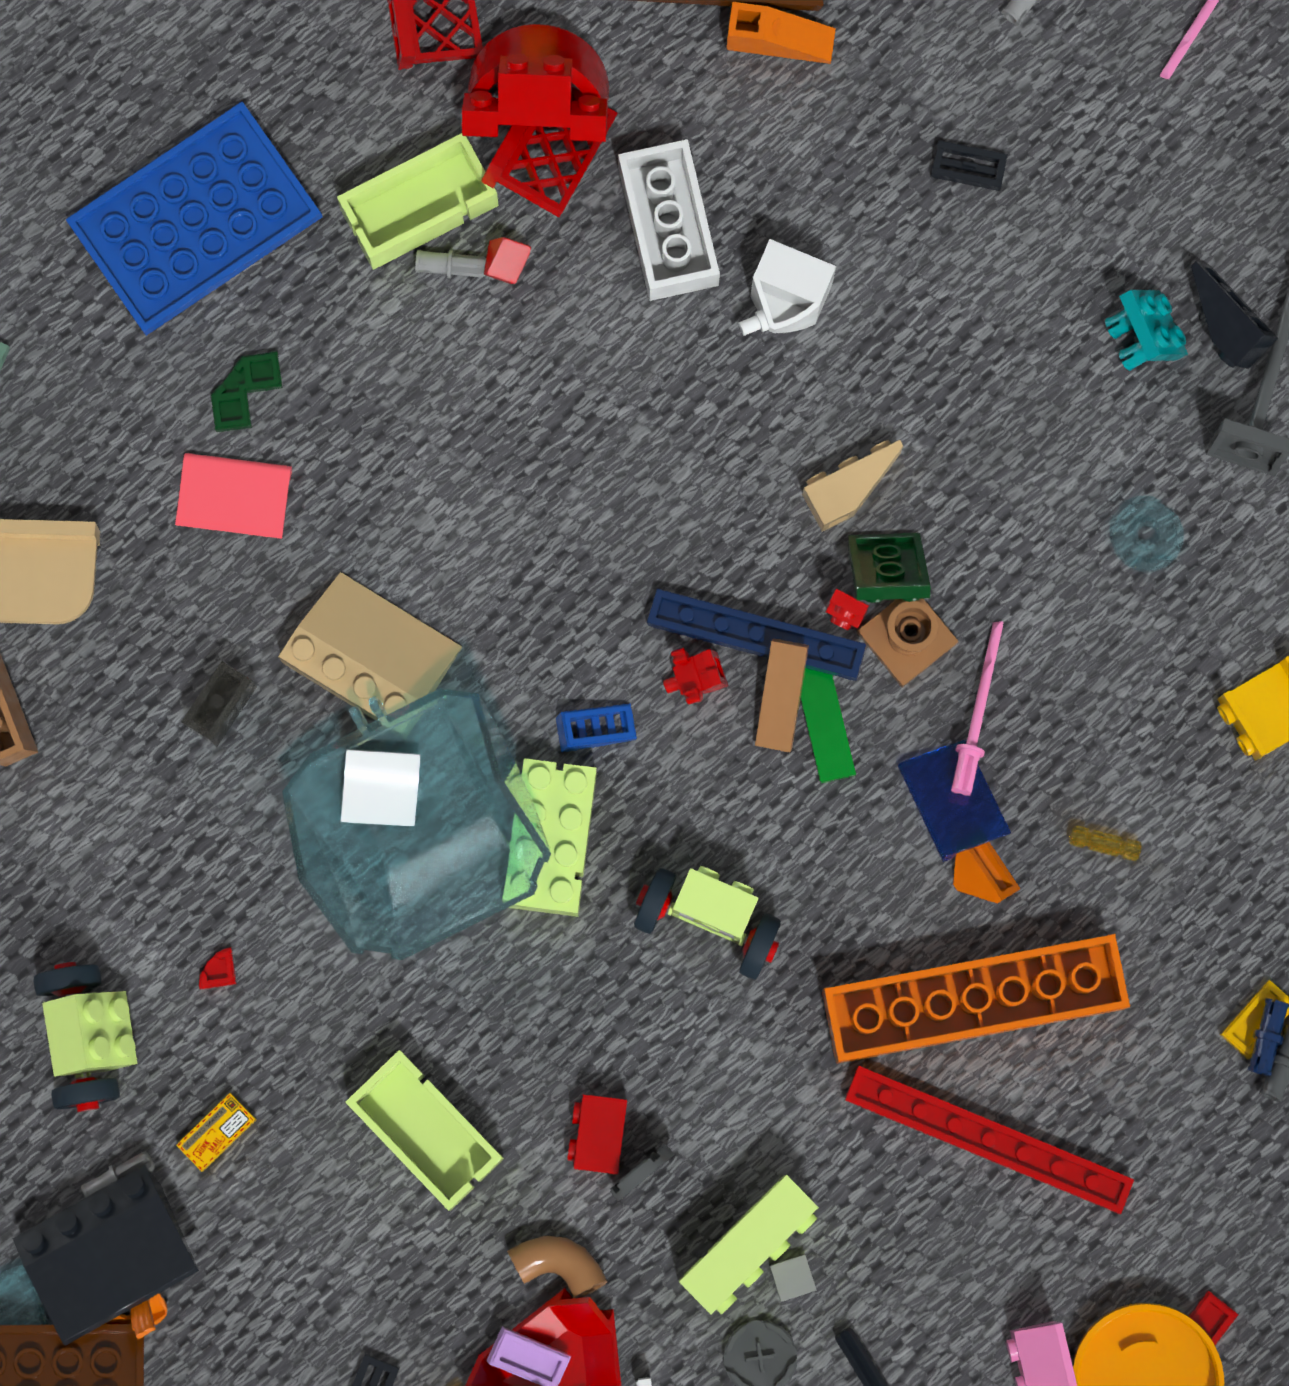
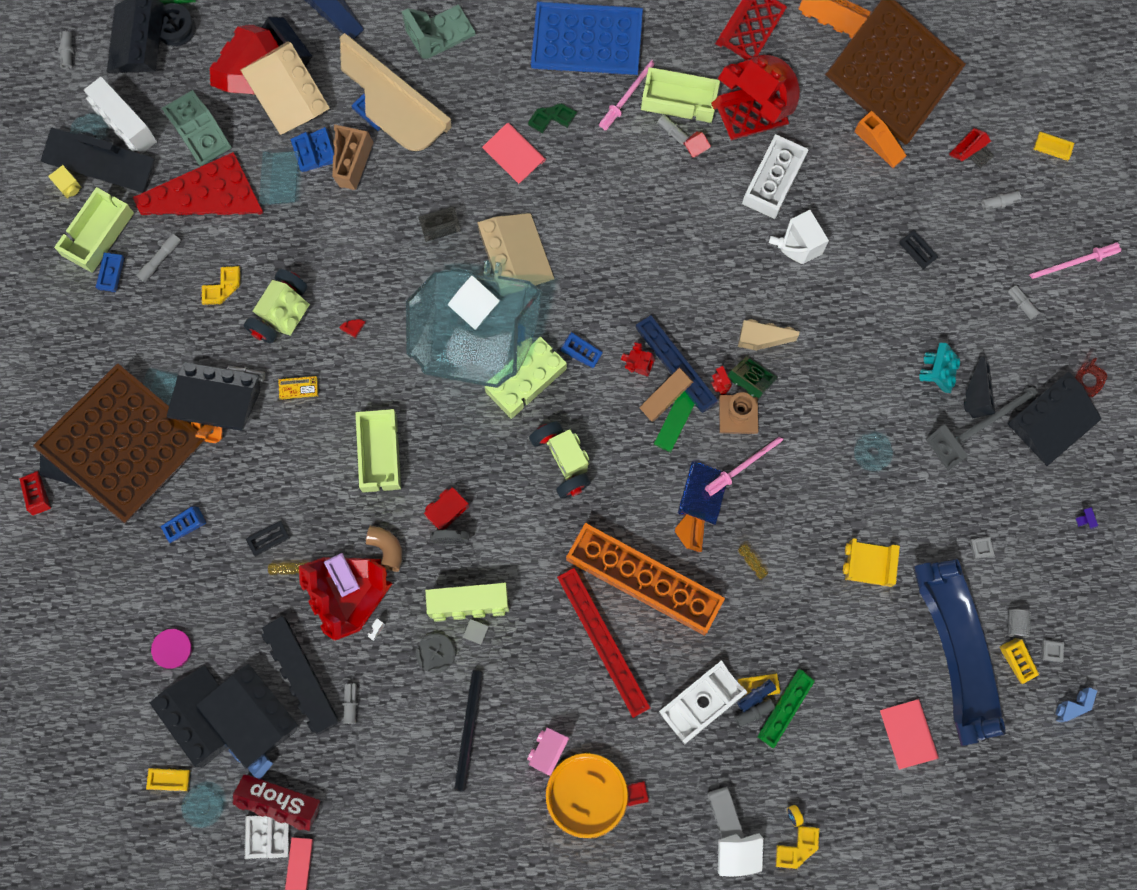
camera: 40 degrees right, 5 degrees down
none -> bright pink piece [599,60,654,131]
none -> white piece [659,661,747,744]
none -> light grey axle [1008,286,1040,320]

